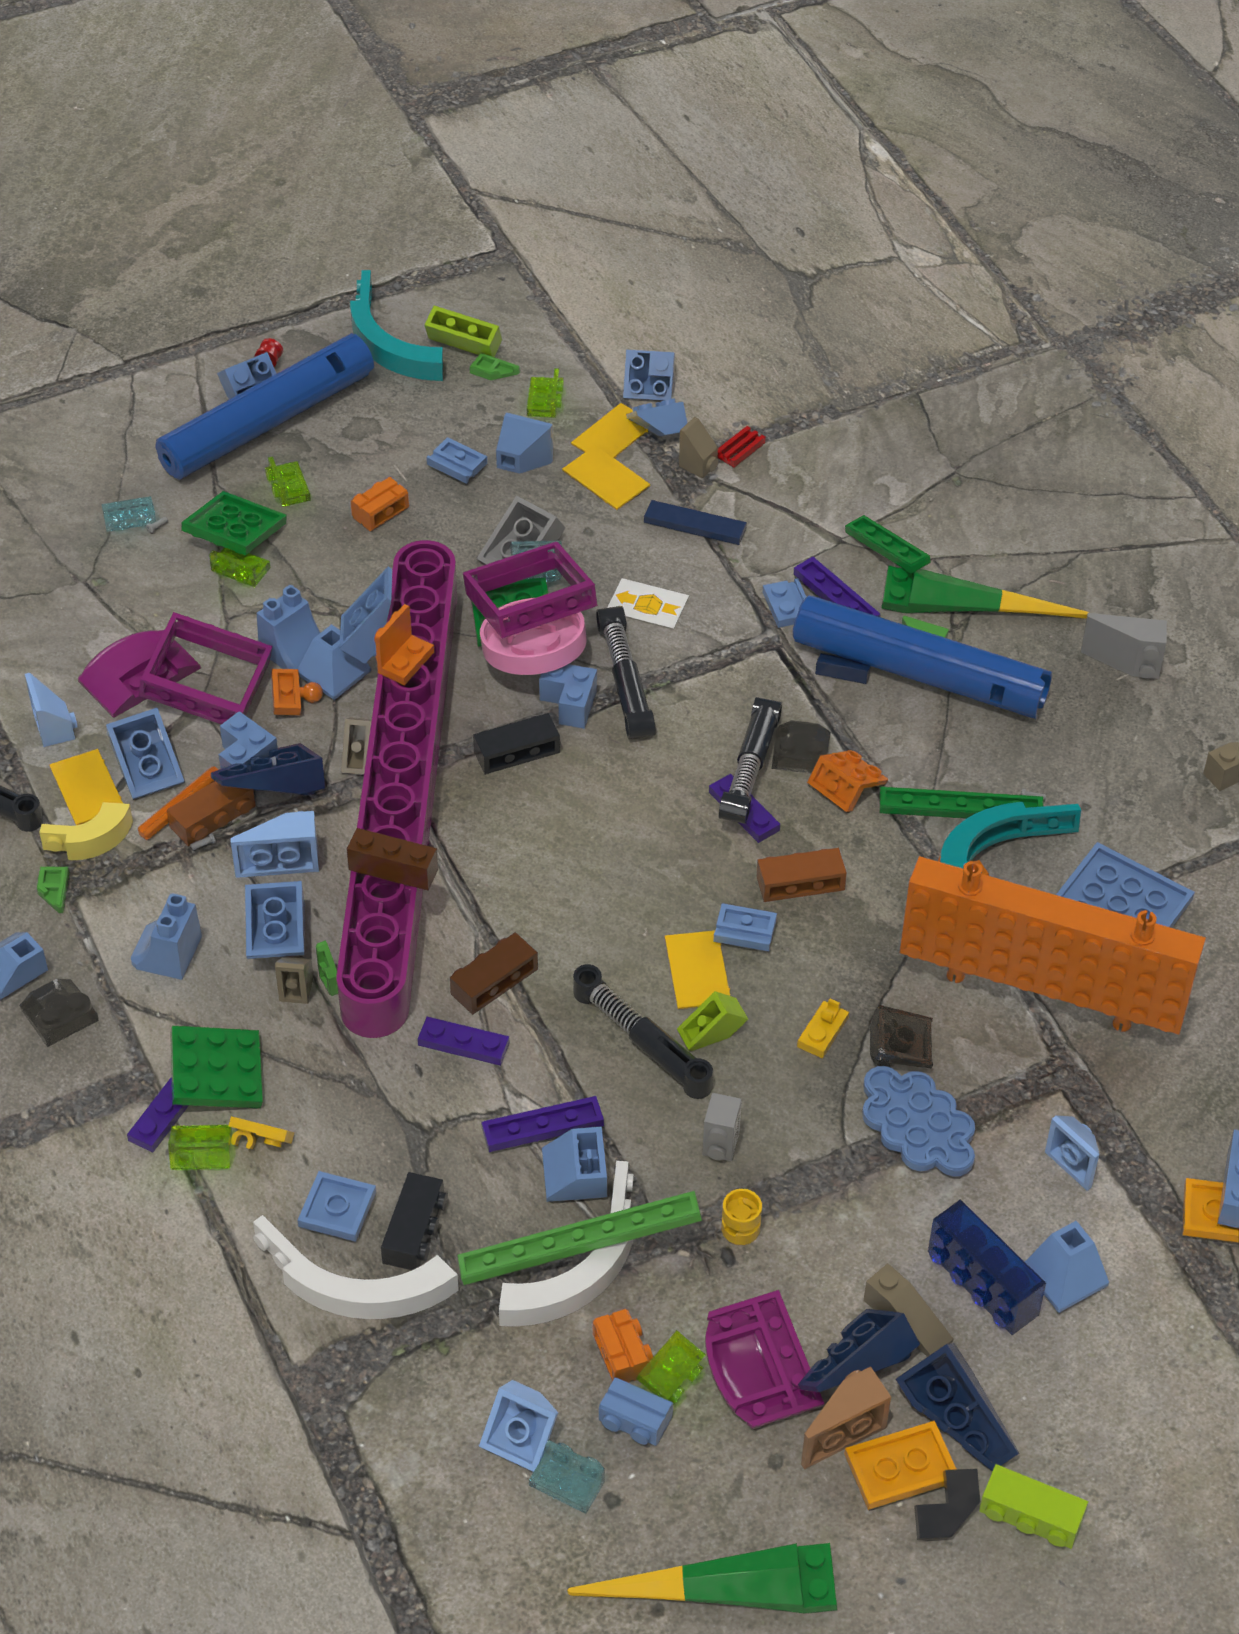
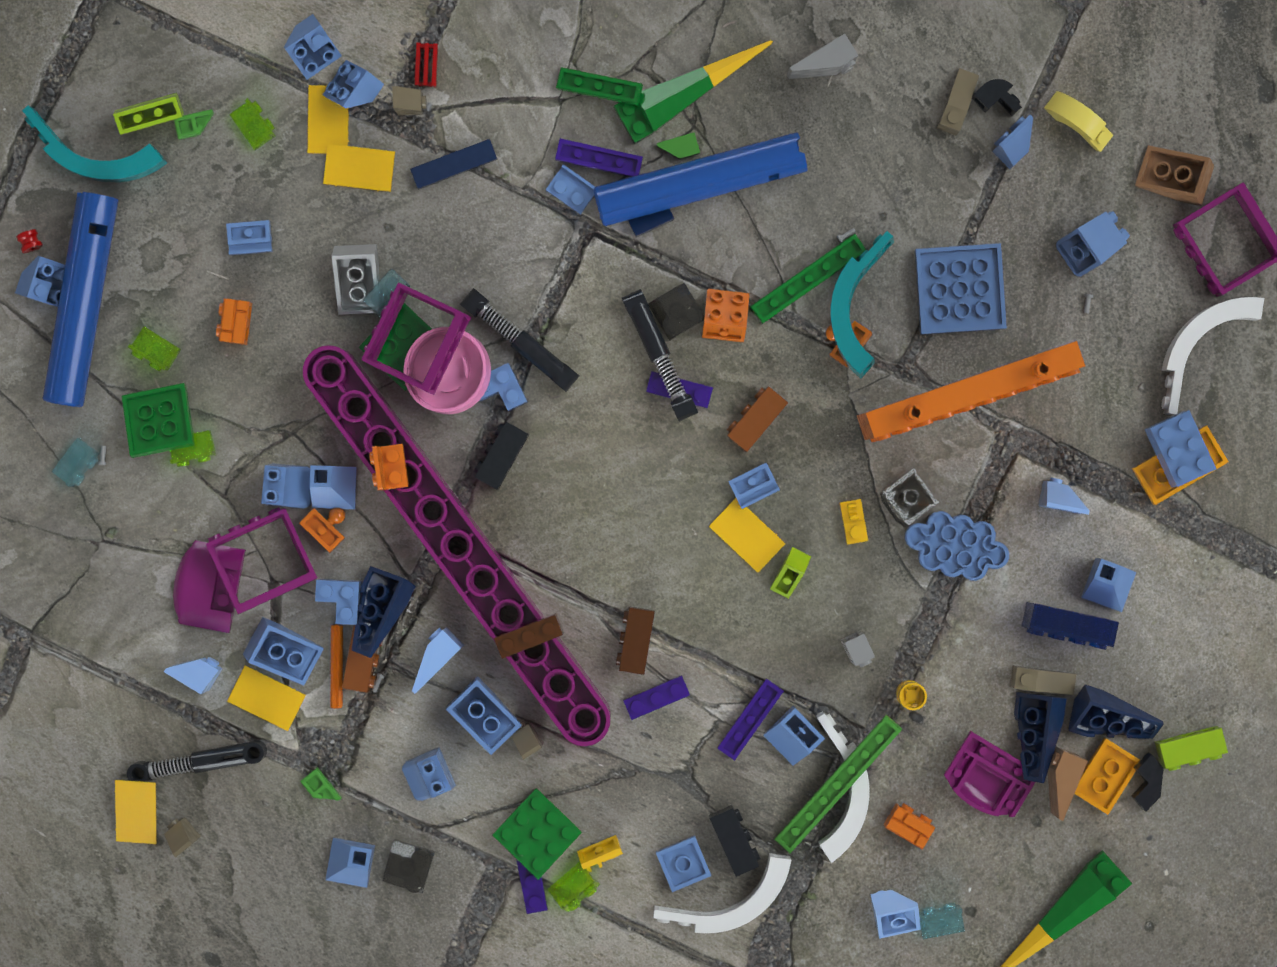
camera: 35 degrees left, 40 degrees up
light yellow arch [39,802,133,860] -> none
bright green tile [316,940,338,996] -> none
medium blue slope [339,566,392,663] -> none
dark tan slope [341,717,372,775] -> none
medium blue slope [496,412,553,474] -> none
black piece [573,964,713,1099] -> none
medium blue brick [599,1377,673,1446] -> none
white sticker [607,578,689,629] -> none
clear neon green bracket [636,1330,706,1405] -> none

